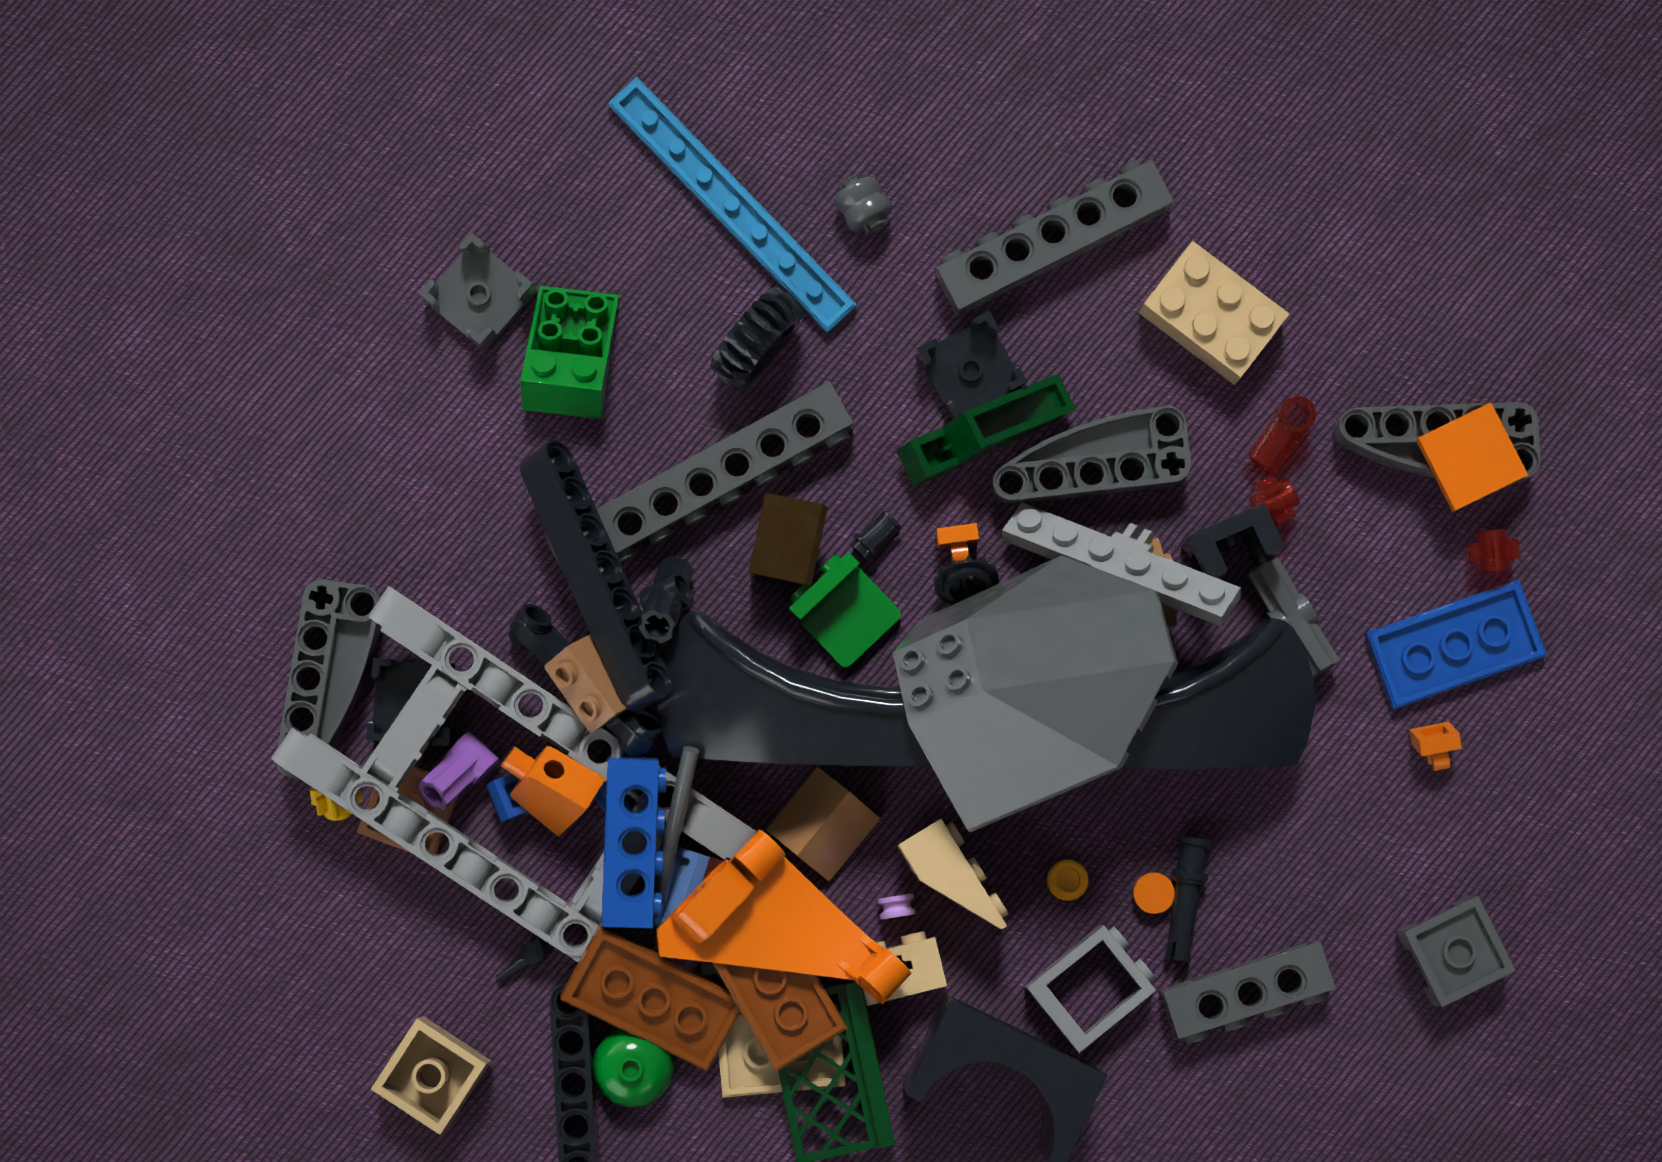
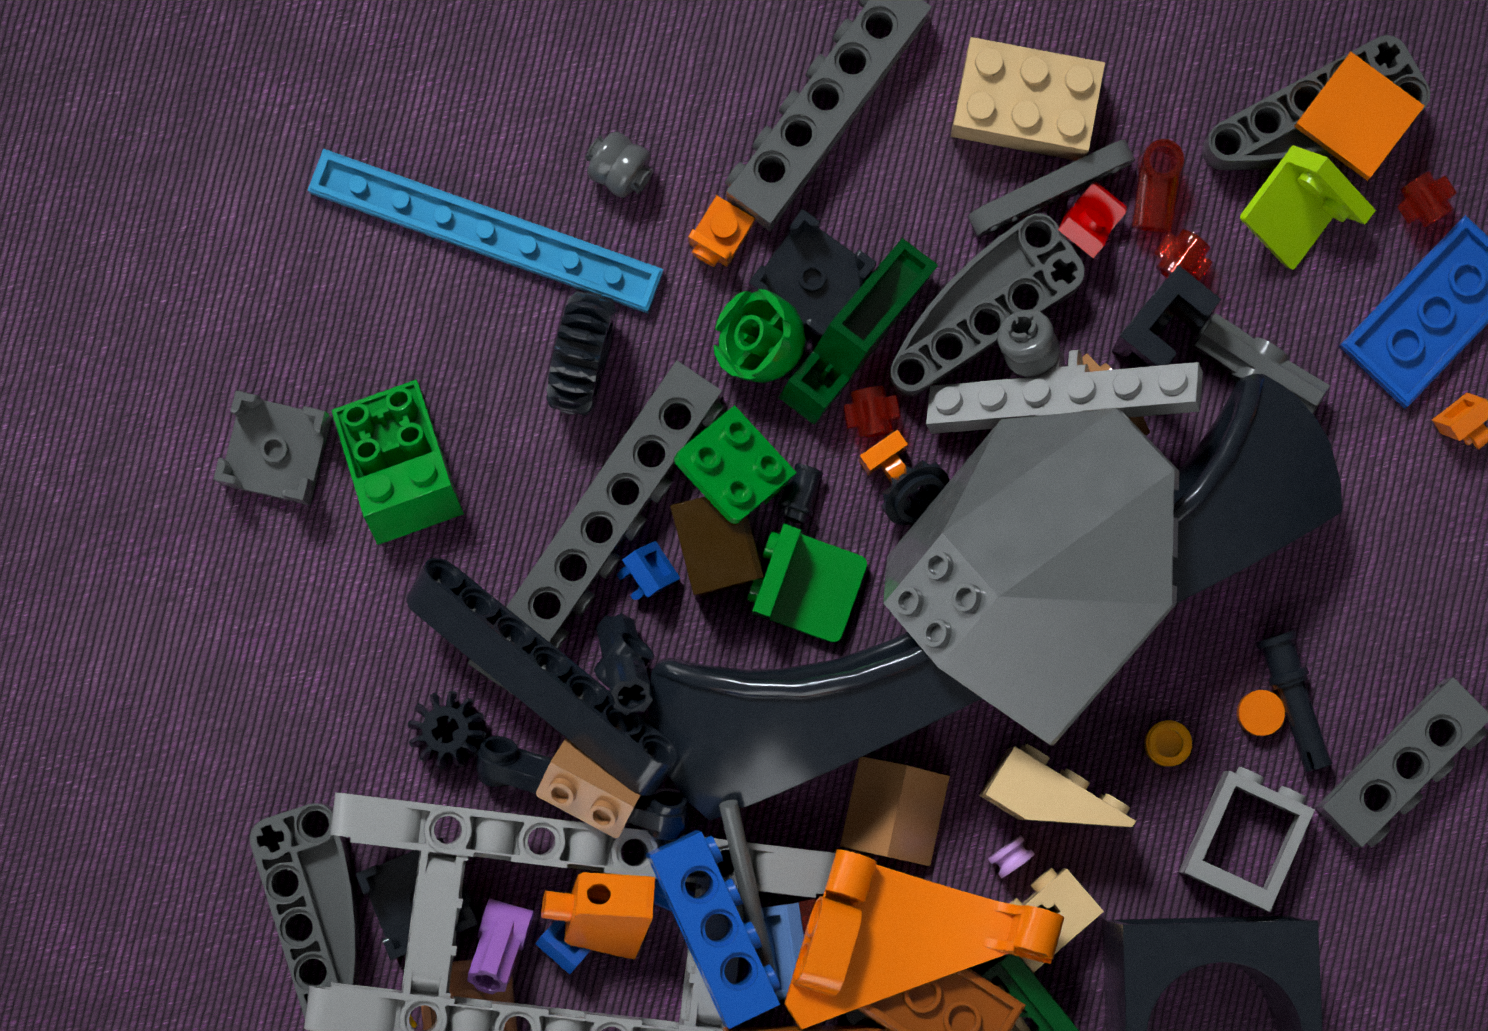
camera: 25 degrees left, 0 degrees up
none -> black gear [408,691,487,769]
none -> blue tile [617,541,681,600]
none -> green bracket [674,405,797,524]
none -> orange bracket [688,195,755,267]
none -> green cylinder [714,289,806,383]
none -> clear red gear [843,386,901,438]
none -> dark grey beam [967,139,1136,237]
none -> dark grey piece [997,310,1060,377]
none -> red bracket [1058,182,1127,258]
none -> lime bracket [1240,145,1376,270]

